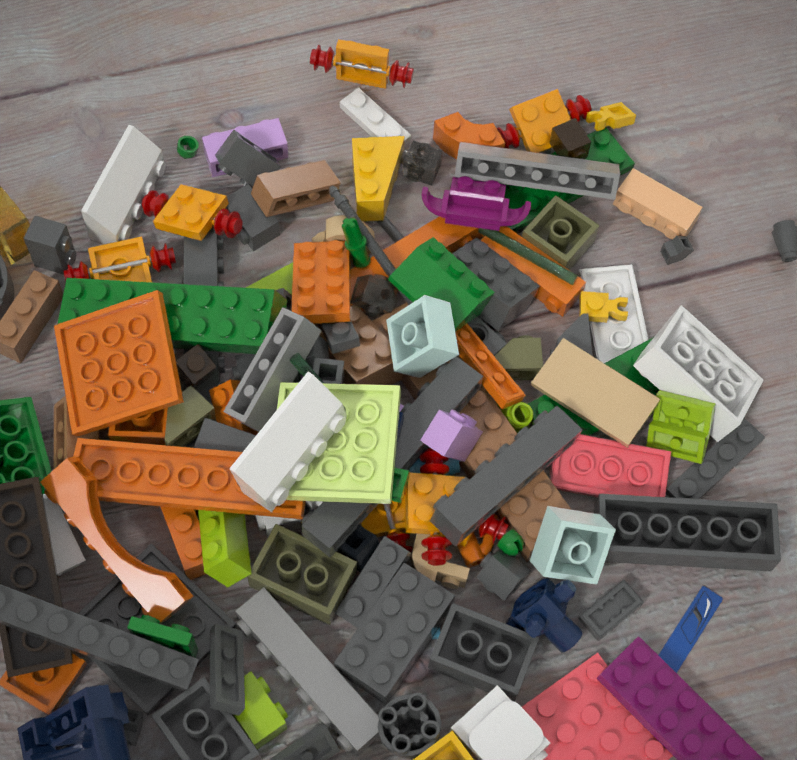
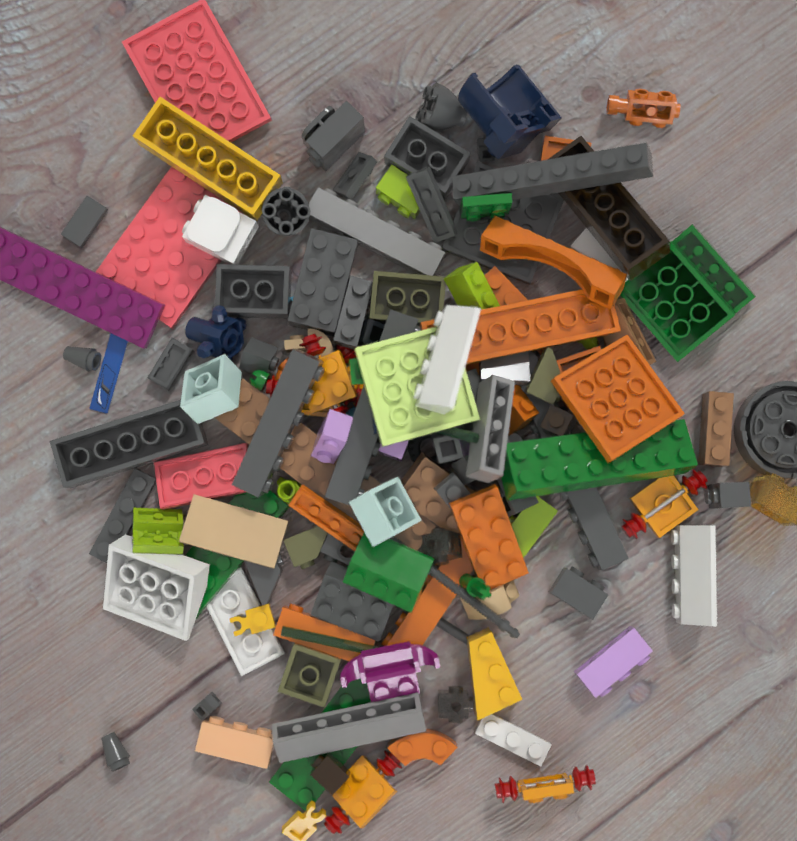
camera: 165 degrees right, 20 degrees up
light orange plate [142,184,243,241] -> none
green hinge [177,136,199,159] -> none
dark grey brick [215,130,281,189] -> none
medium nougat brick [251,160,341,217] -> none
none -> dark grey cone [63,346,101,372]

